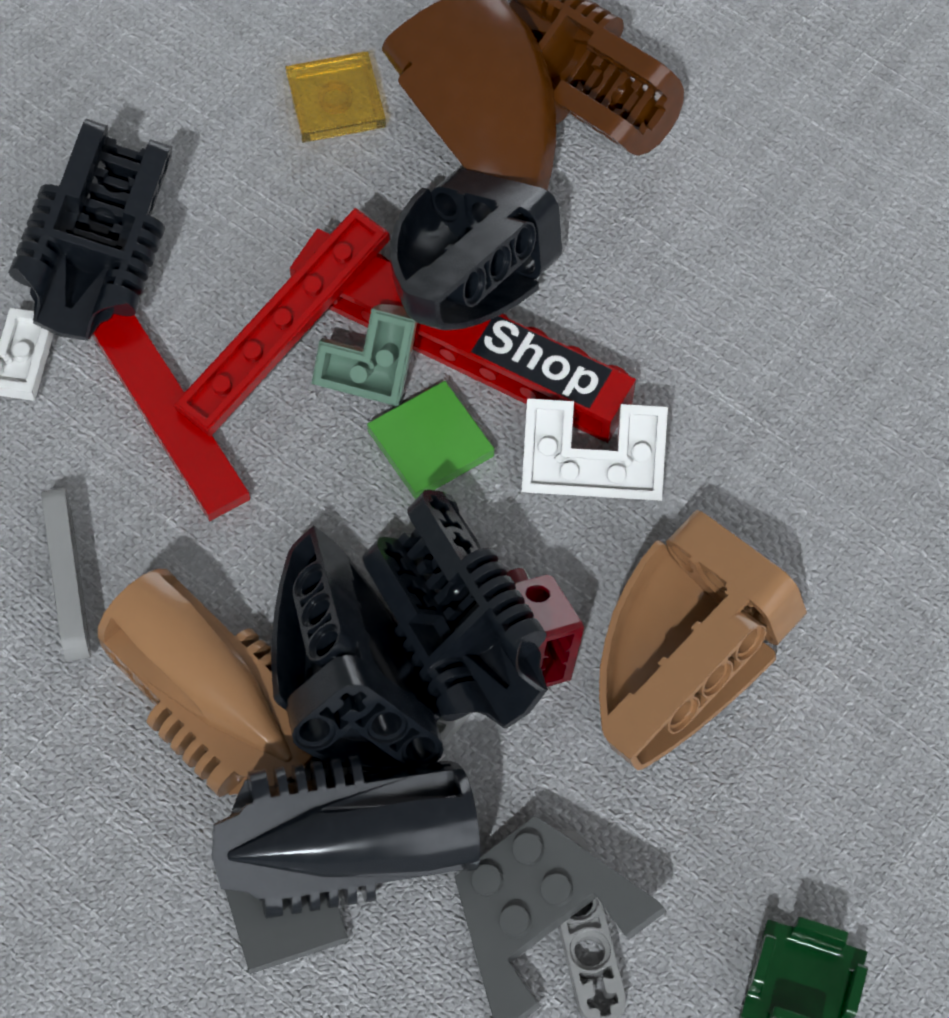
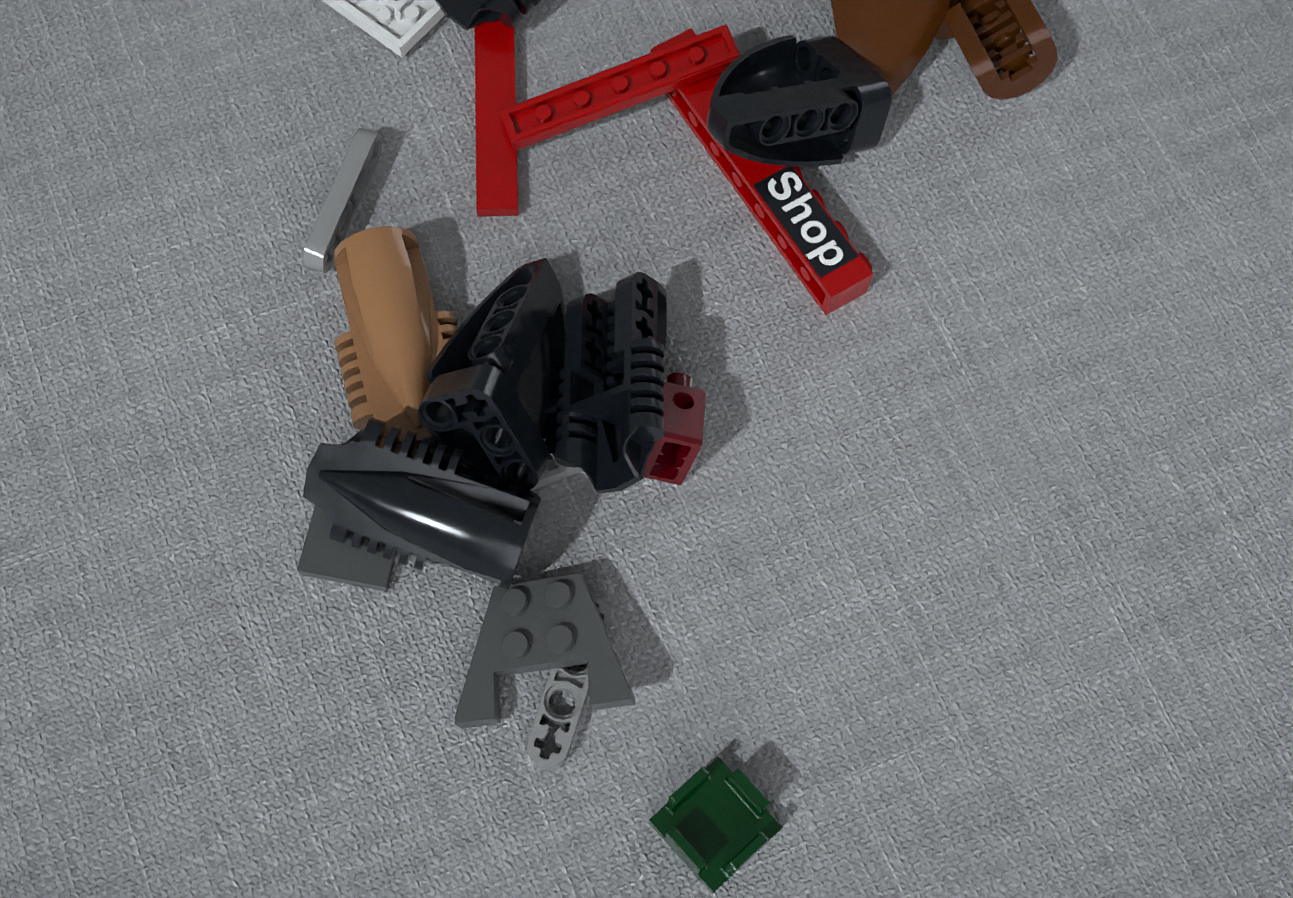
camera: 25 degrees right, 5 degrees up
sand green brick [311,304,417,407] -> none
bright green tile [367,381,494,500] -> none
white plate [521,399,668,501] -> none
medium nougat panel [599,510,807,770] -> none

